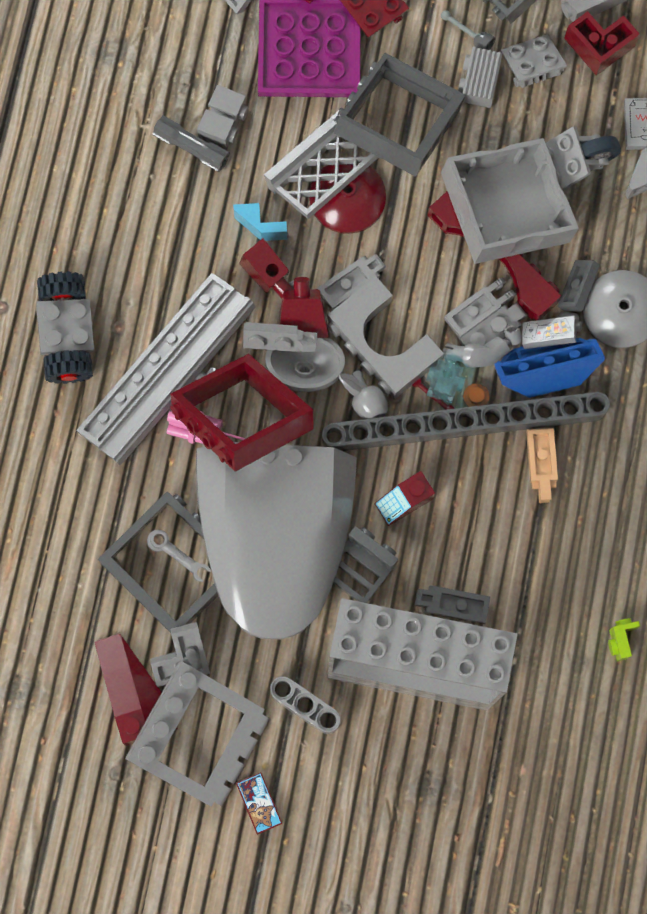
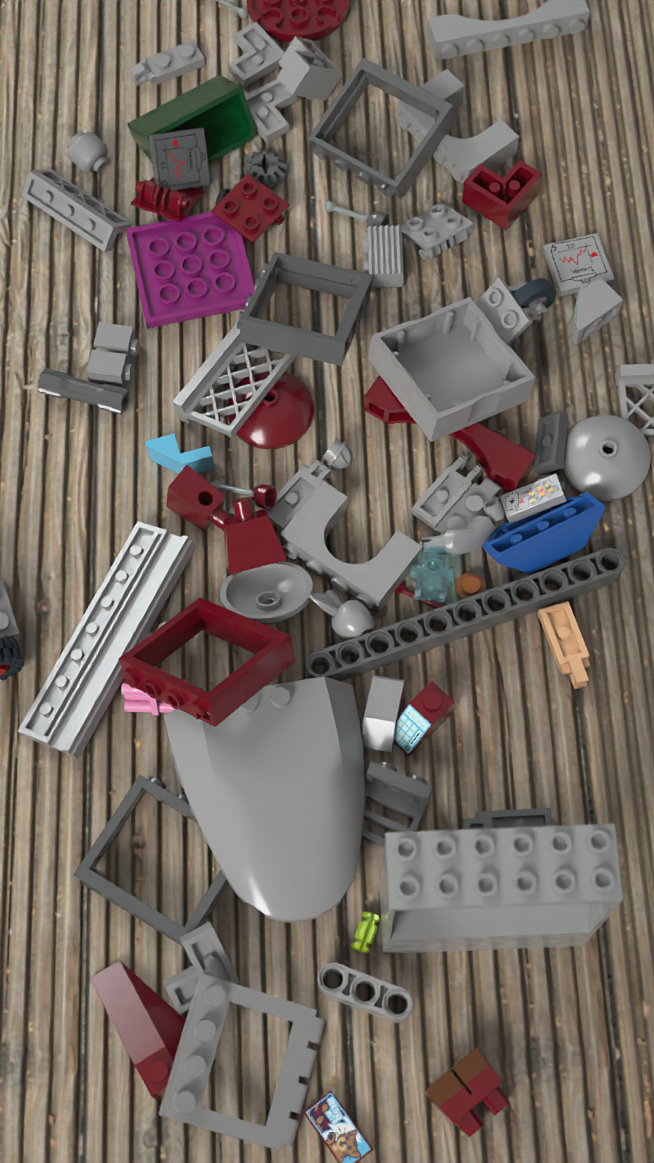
camera: 10 degrees left, 10 degrees down
light grey brick [147,530,211,582] -> none
light grey hinge [243,322,317,352] -> none
none -> dark red hinge [211,480,277,510]
none -> light grey plate [322,438,353,469]
none -> lime piece [351,911,381,954]
none -> light grey slope [361,675,405,752]
none -> dark red hips [423,1047,509,1137]

